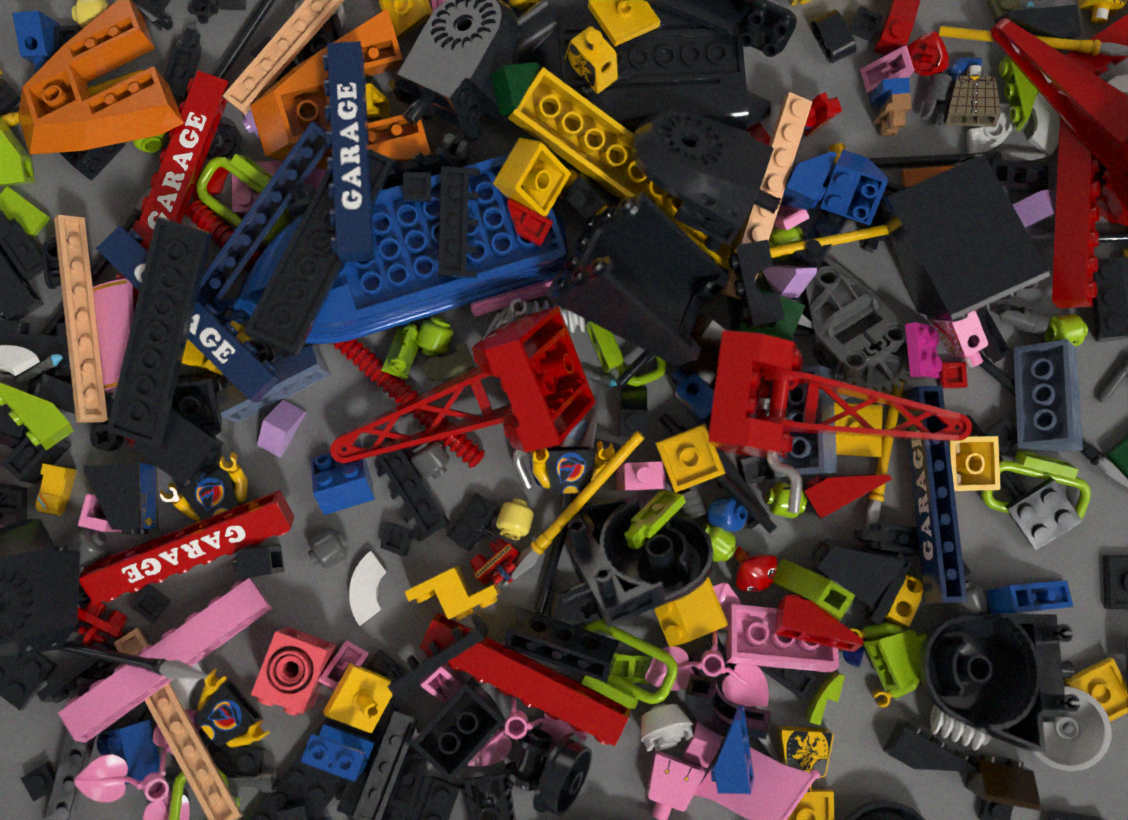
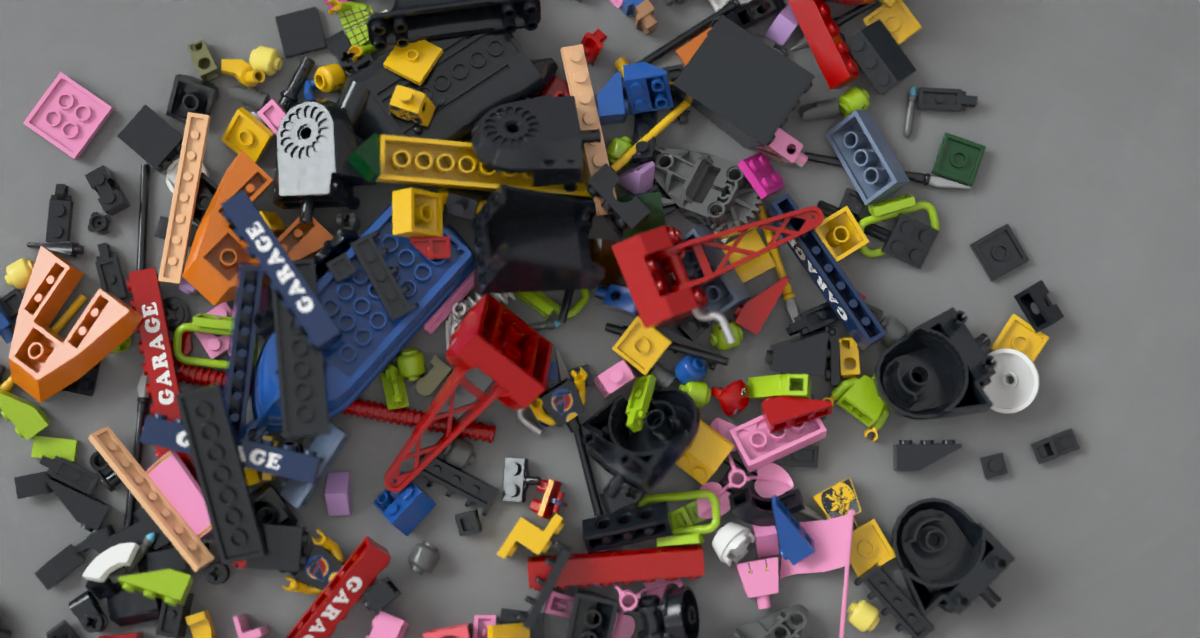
camera: 30 degrees left, 0 degrees up
black slope [84,463,158,535] -> none
white tile [349,551,388,626] -> none
light yellow head [496,499,534,540] -> none
yellow piece [502,431,645,587] -> none
black slope [618,386,648,439] -> none
bright pink tile [773,205,809,231] -> none
lime slope [804,671,845,725] -> none
clear blue hinge [843,646,864,668] -> none
white piece [930,704,991,750] -> none
red tile [938,361,968,389] -> none
dark brown slope [965,753,1041,811] -> none
black hinge [975,309,1011,363] -> none
blue slope [986,580,1074,615] -> none

